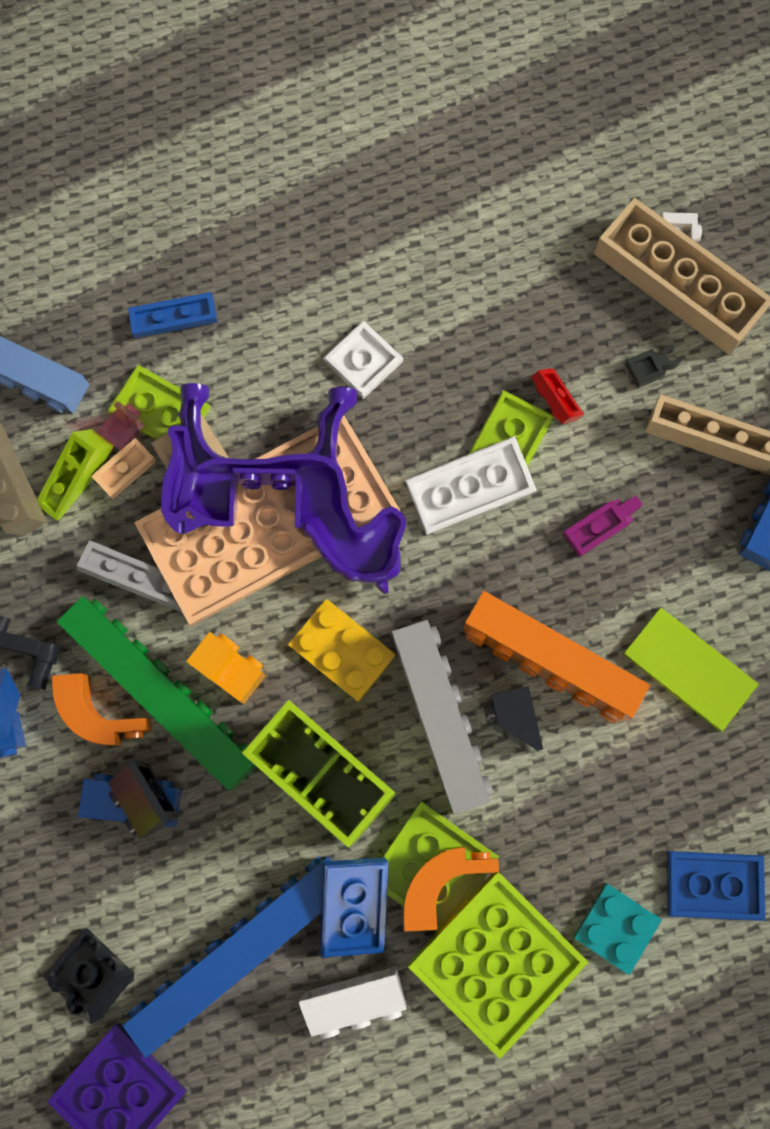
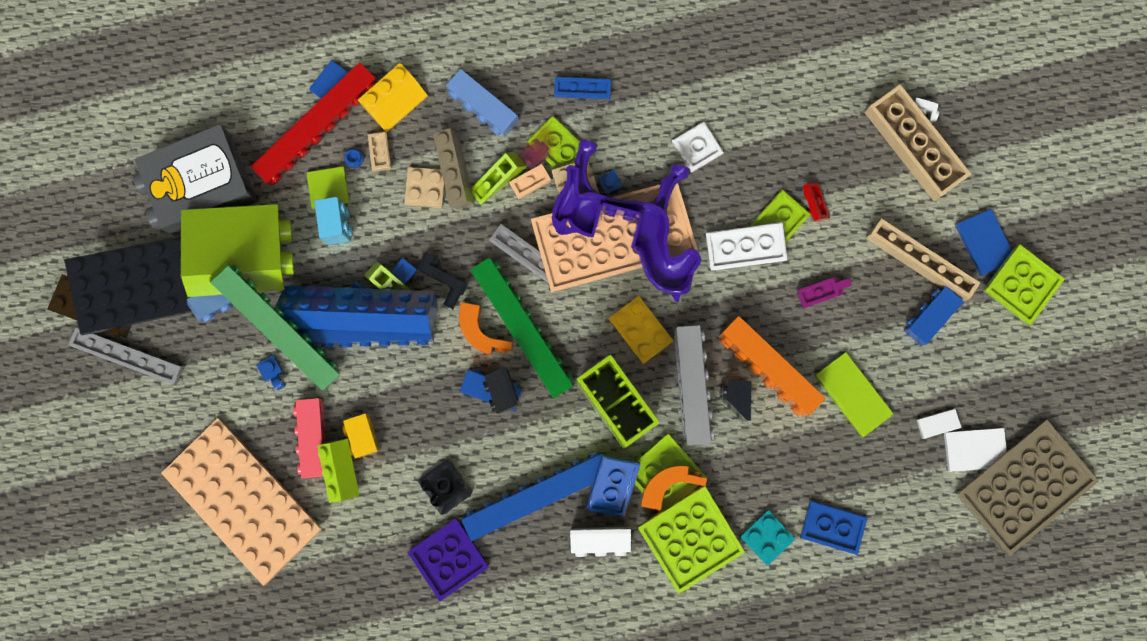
camera: 15 degrees right, 5 degrees up
light orange brick [186,631,266,704] -> none
pearl dark grey plate [625,345,682,388] -> none
none -> blue plate [598,170,623,196]

